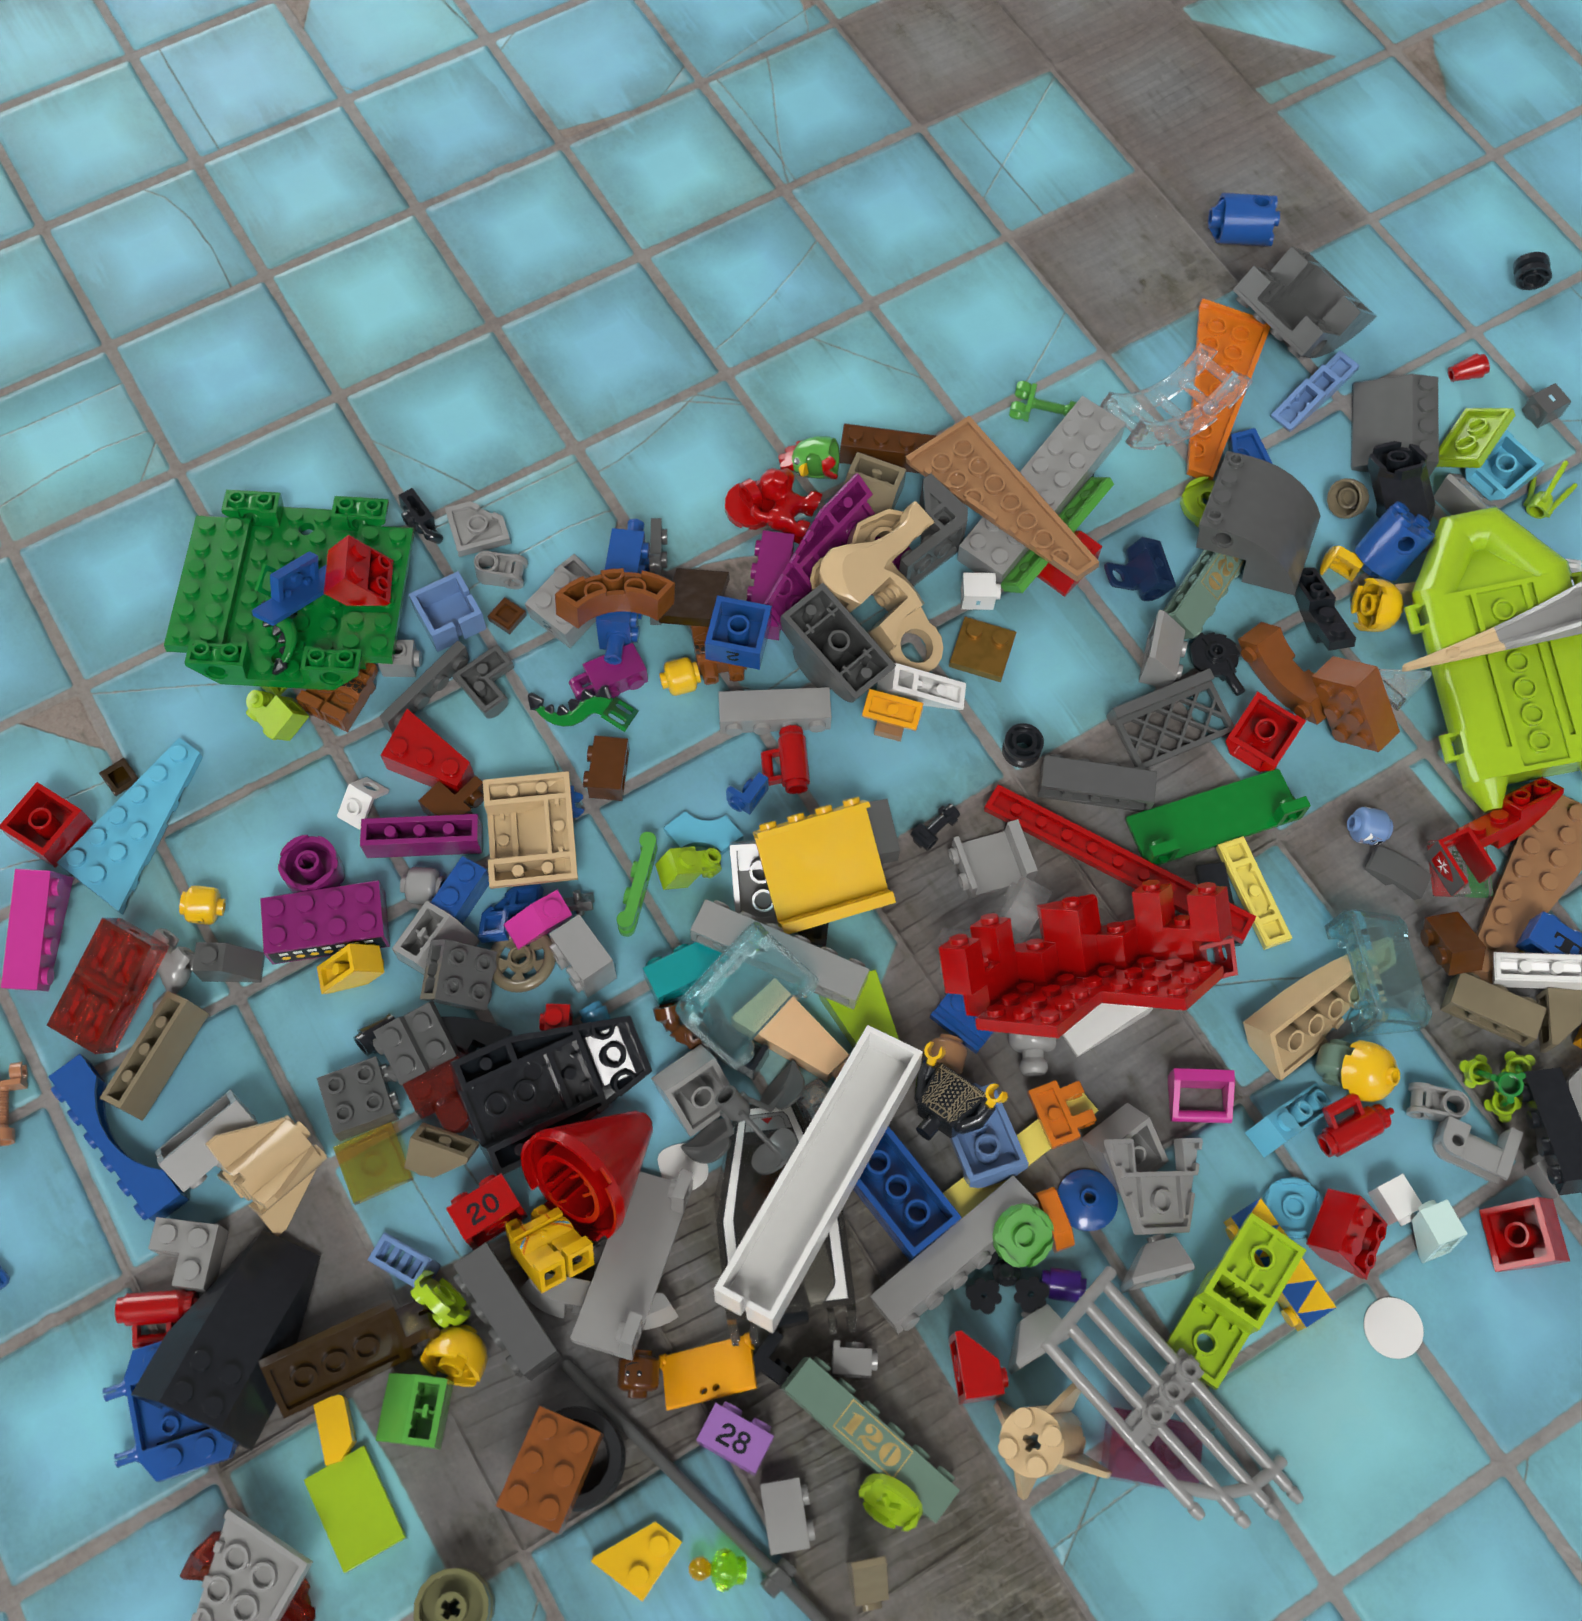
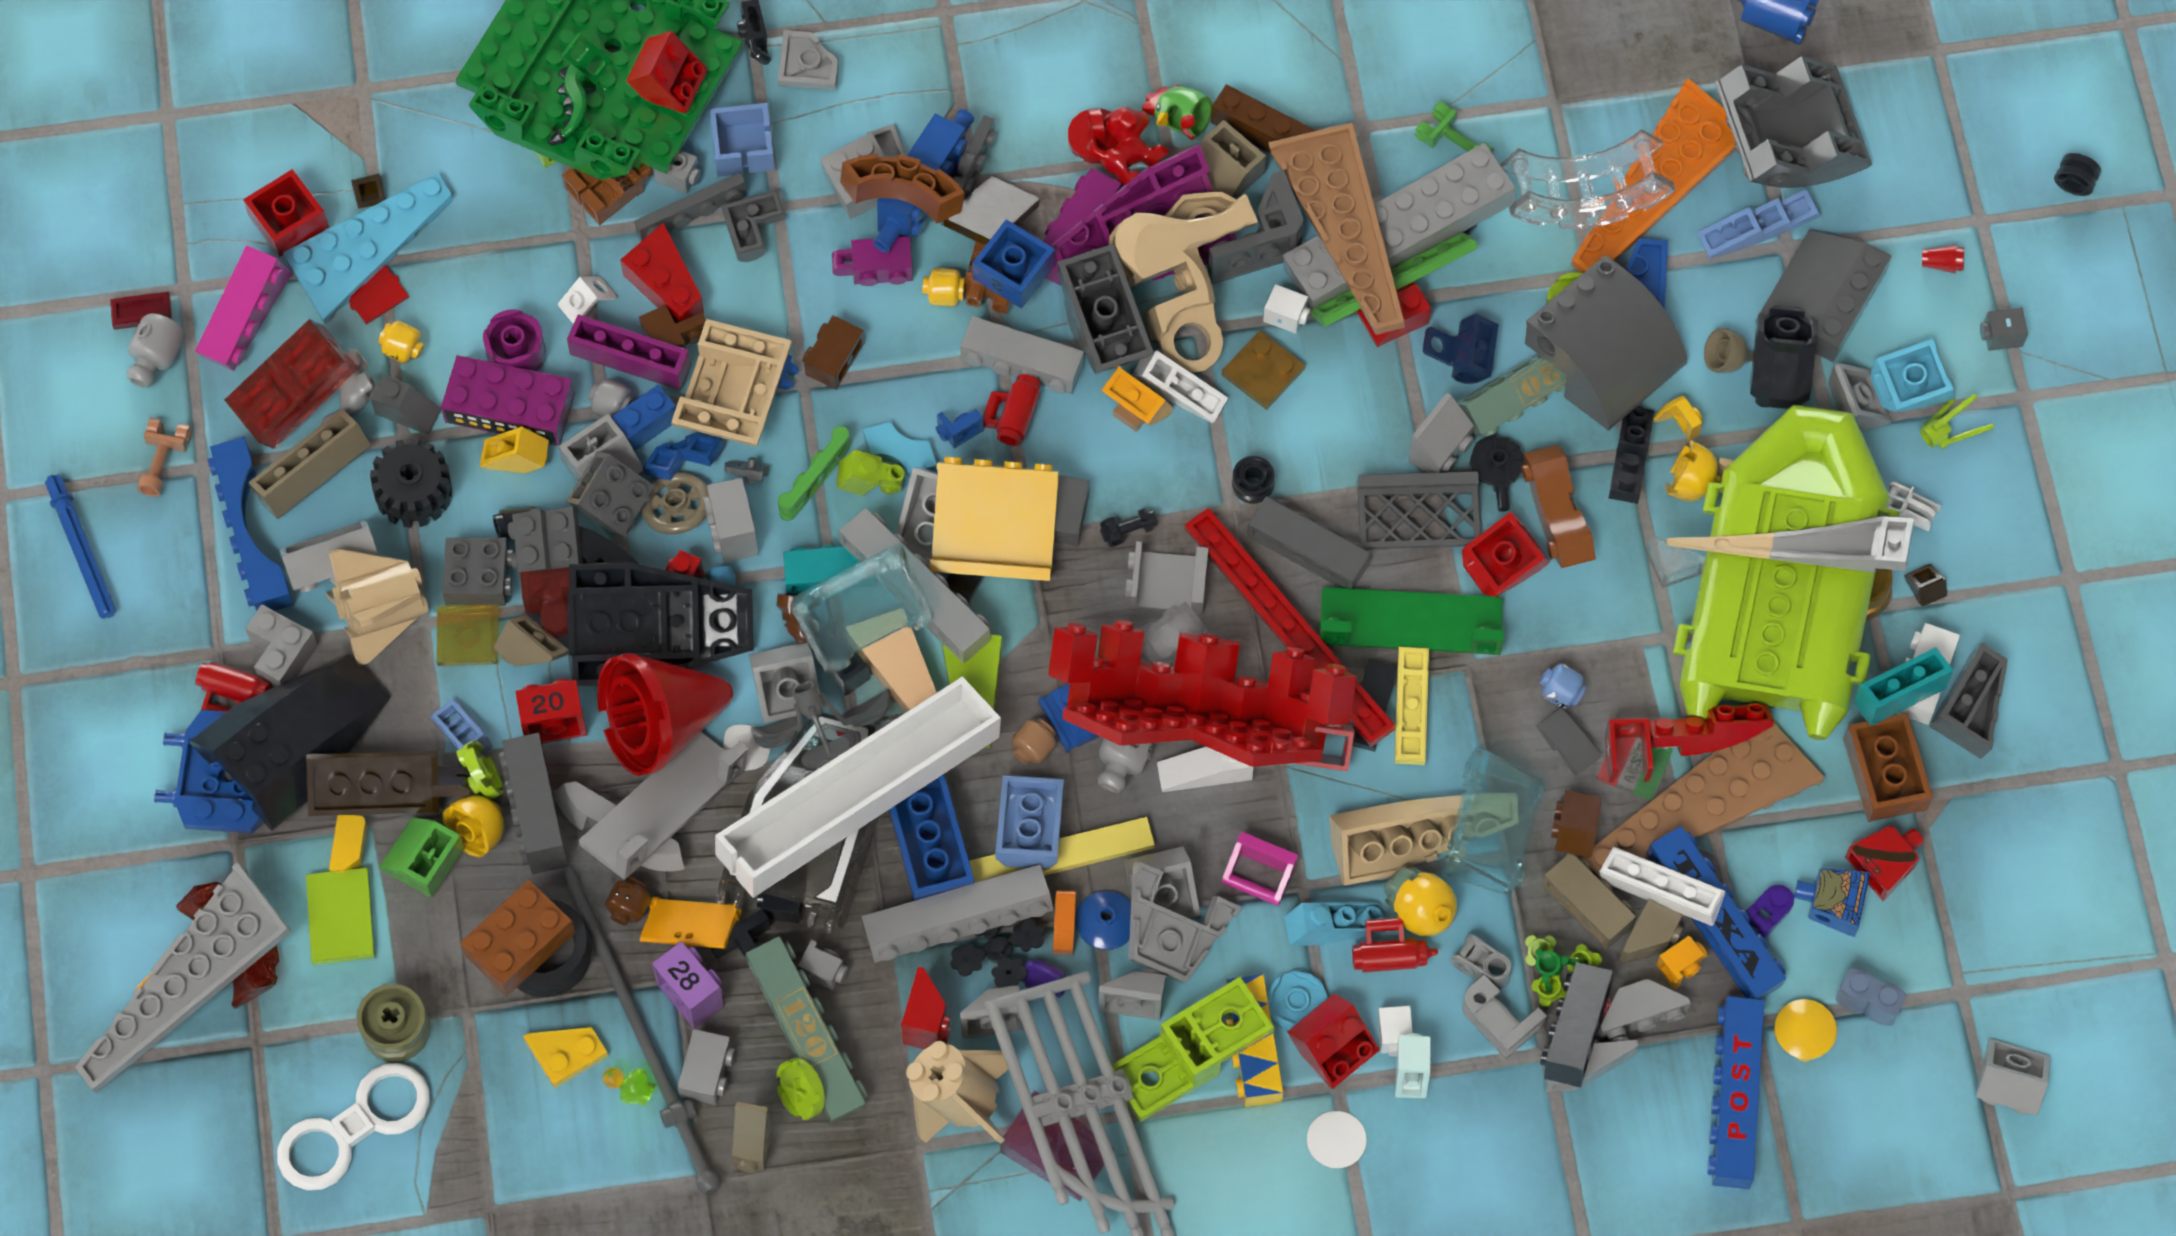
camera: 25 degrees right, 0 degrees up
lime brick [246,690,309,741] -> none
blue bracket [252,551,327,626] -> none
light grey piece [474,551,528,590] -> none
reddish brown tile [488,597,527,635] -> none
dark pink slope [503,890,572,950] -> none
yellow hips [505,1204,594,1294] -> none
green piece [528,685,639,732] -> none
black torso [914,1042,1008,1141] -> none
bright green tile [992,1203,1054,1268] -> none
orange plate [1027,1080,1097,1150] -> none
dark orange brick [1311,656,1400,752] -> none
blue cylinder [1355,501,1435,581] -> none
lime tile [1436,408,1516,468] -> none
red slope [1479,1197,1570,1272] -> none
none -> red piece [349,265,409,325]
none -> black wheel [370,439,452,528]

